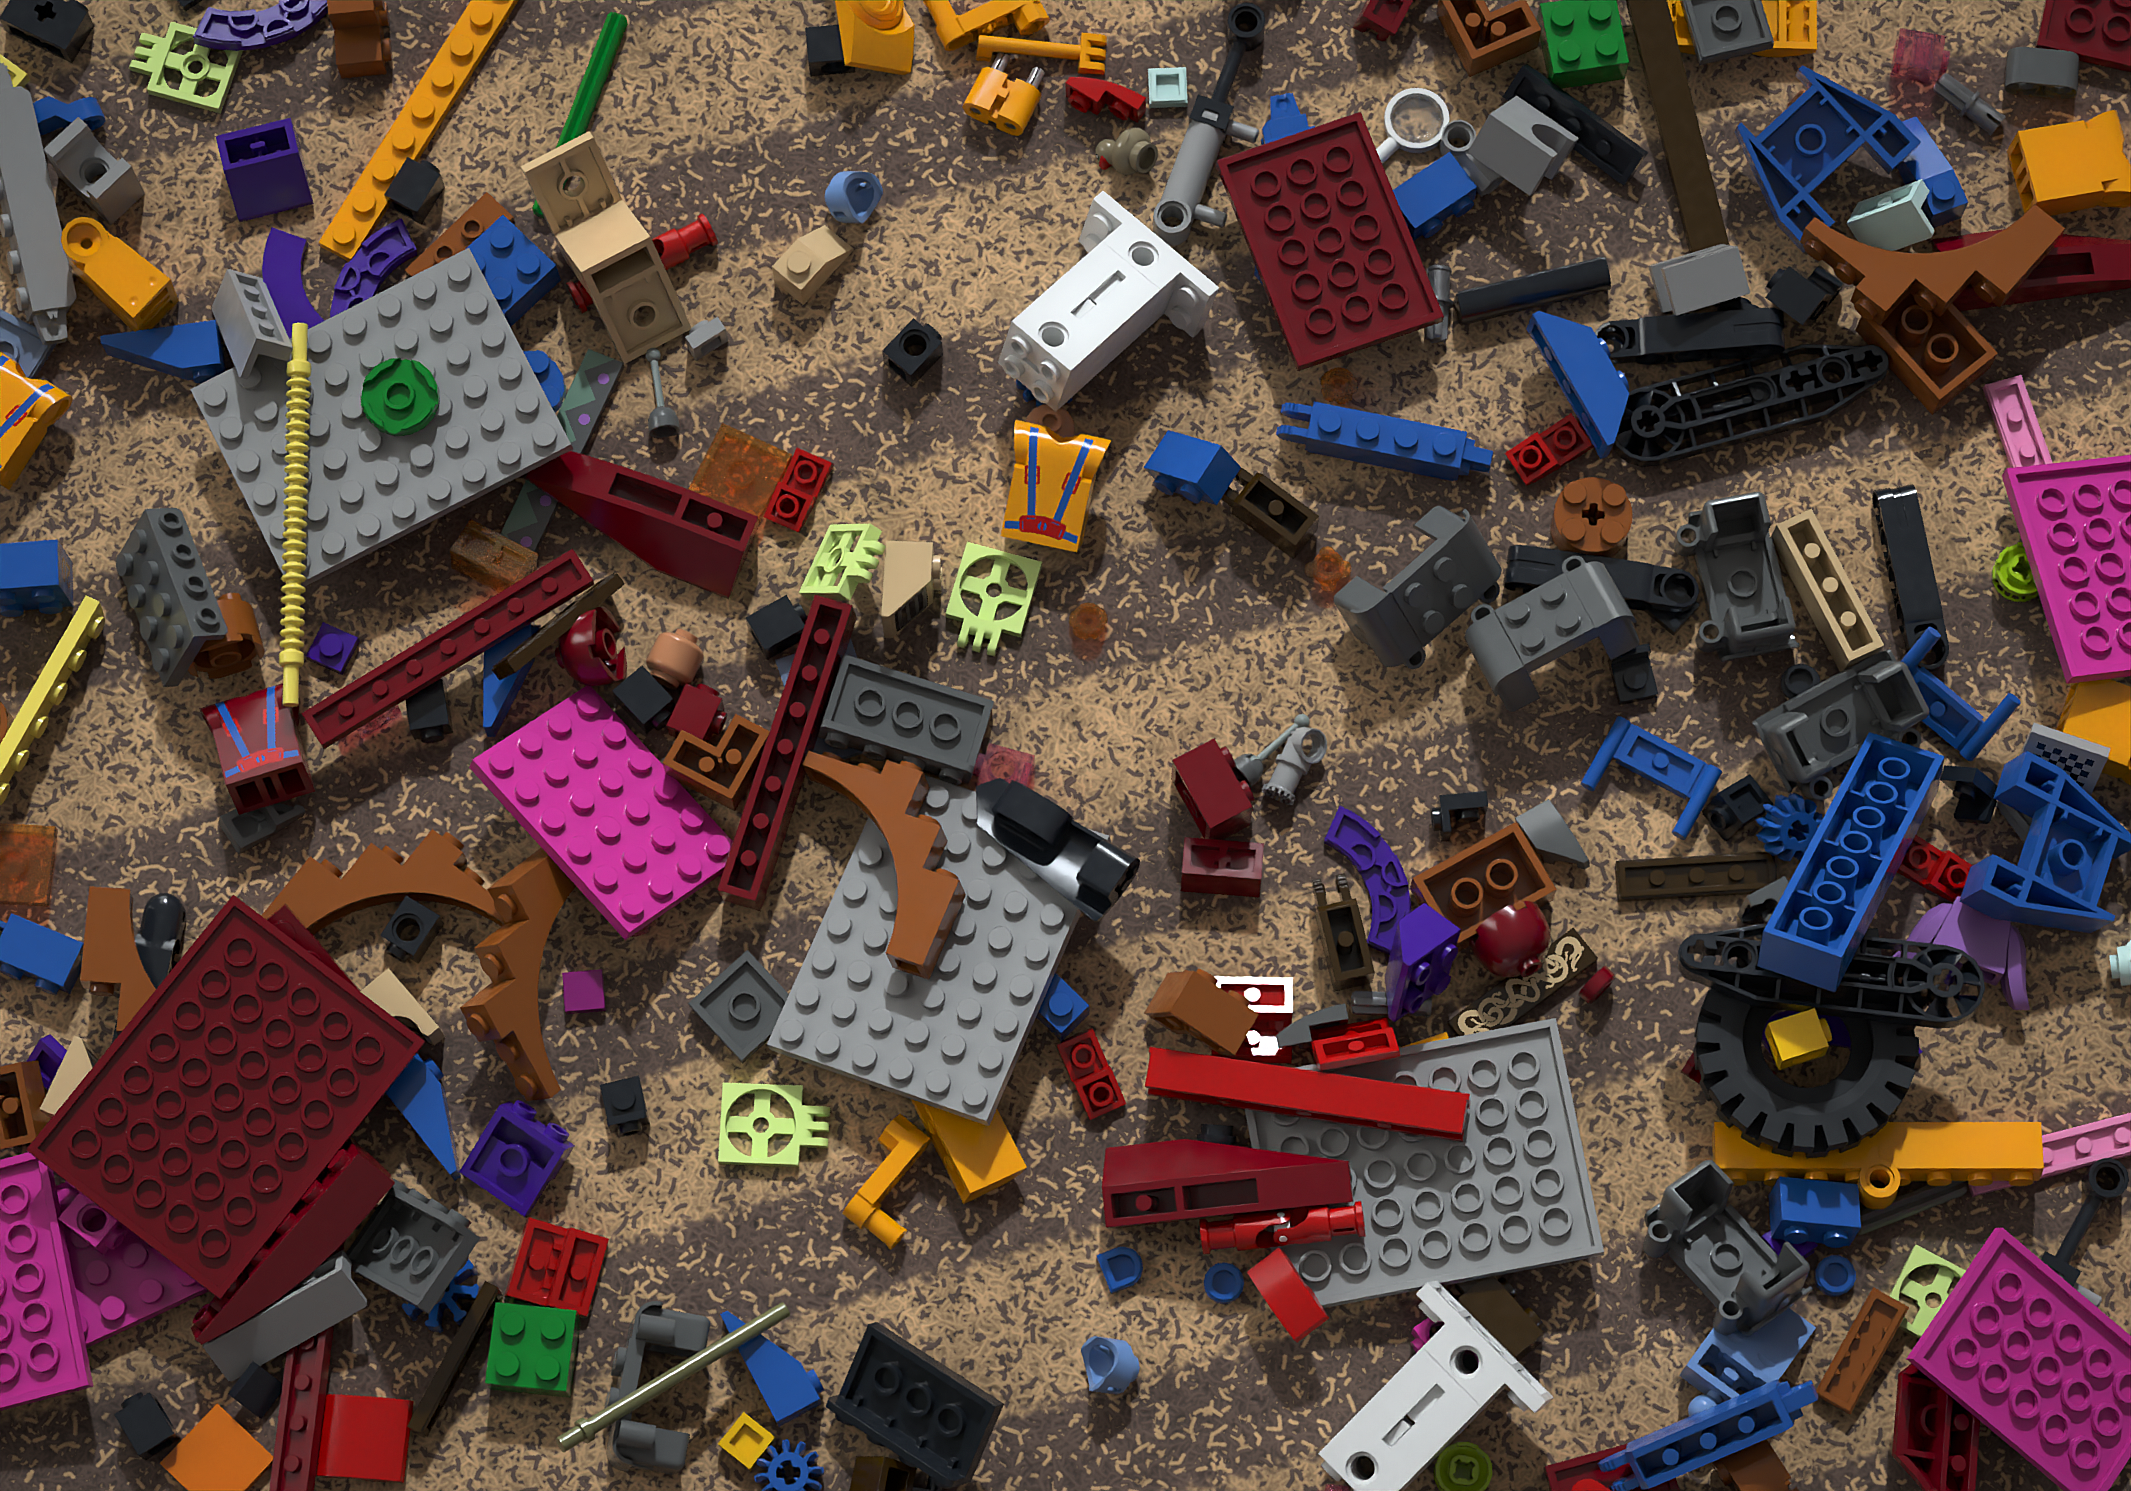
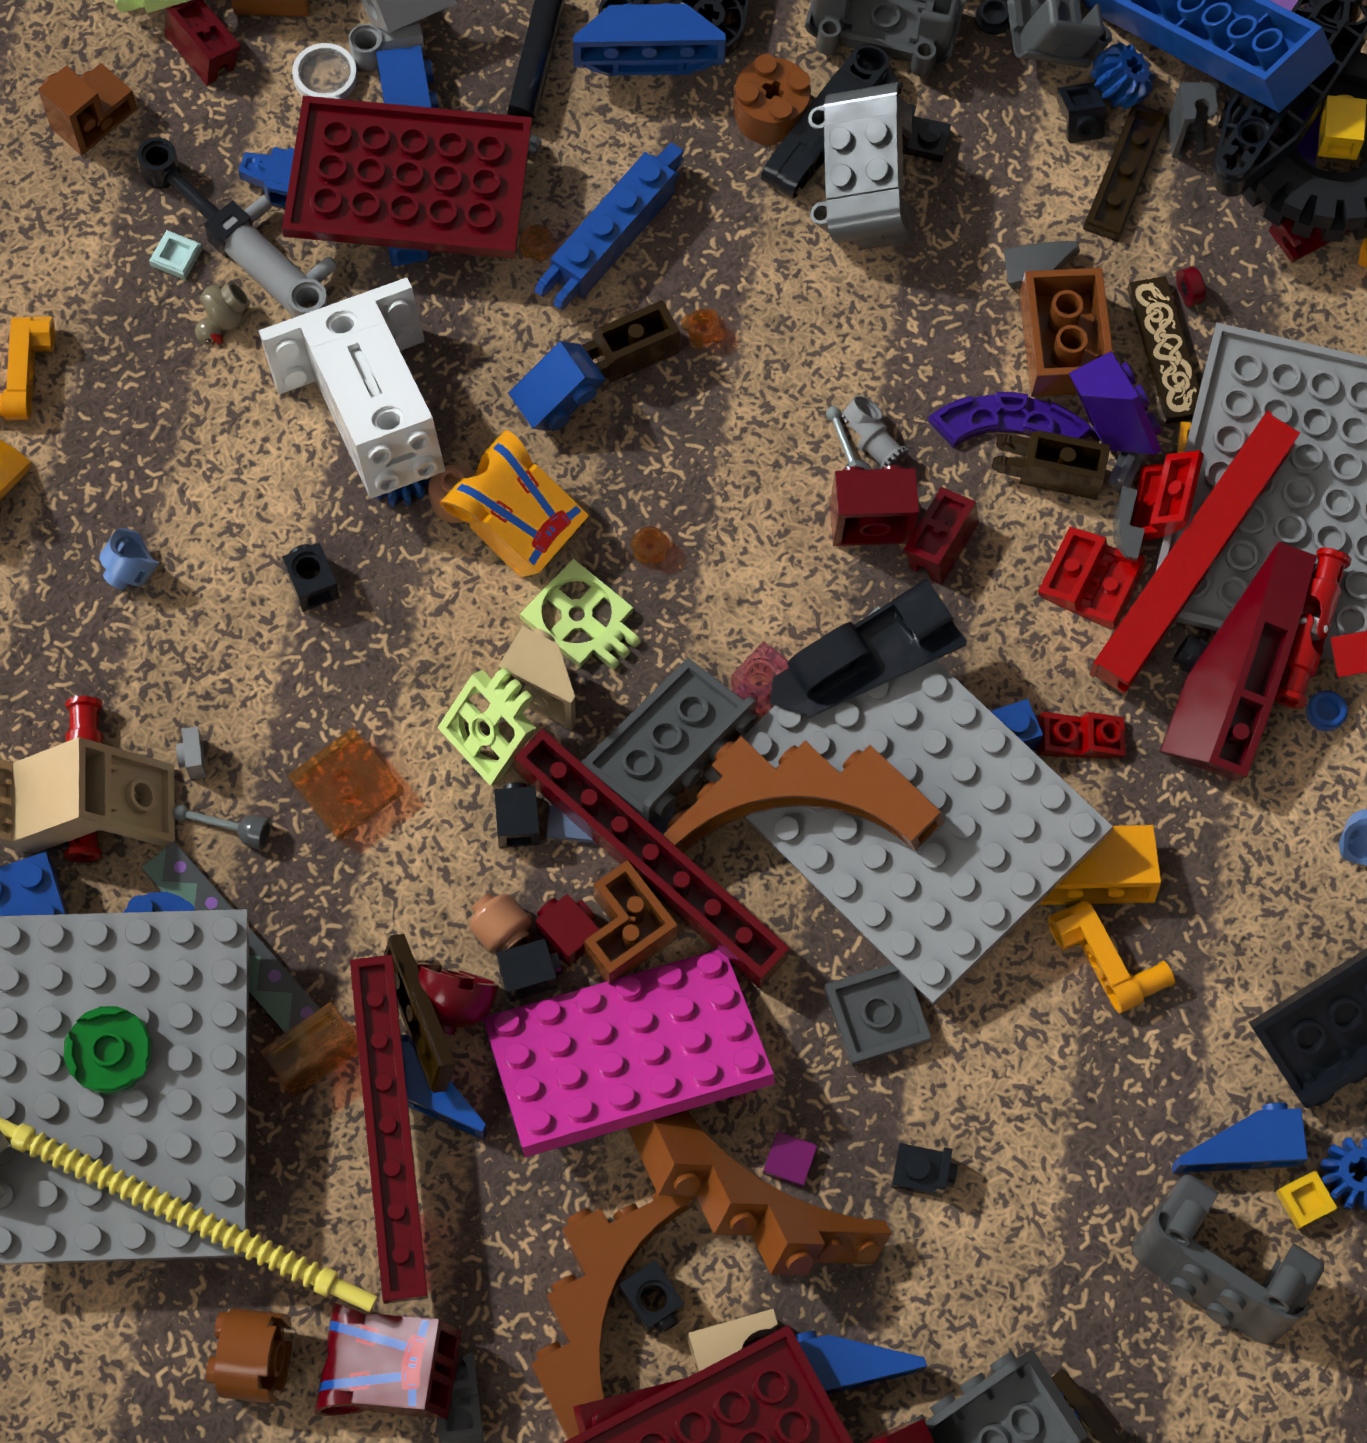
camera: 70 degrees left, 5 degrees down
dark grey bracket [116,508,228,687] -> none
dark purple plate [306,622,360,675] -> none
black brick [405,679,453,743] -> none
dark purple plate [459,1100,575,1217] -> none
green brick [485,1302,581,1398] -> none
red slope [504,1217,609,1317] -> none
dark red wedge [526,451,758,599] -> none
olive bar [556,1302,790,1452] -> none
yellowish green piece [718,1082,830,1167] -> none
red slope [763,448,834,533] -> none
tan slope [772,225,854,305] -> none
light orange piece [962,52,1045,136] -> none
light orange hinge [976,32,1107,75] -> none
red slope [1065,77,1146,123] -> none
blue tile [1096,1247,1143,1294] -> none
dark orange brick [1144,969,1259,1055] -> none
dark grey container [1333,506,1502,669] -> none
black bracket [1431,791,1488,842] -> none
dark red cylinder [1469,901,1551,977] -> none
red slope [1505,413,1594,486] -> none
blue plate [1580,716,1722,840] -> none

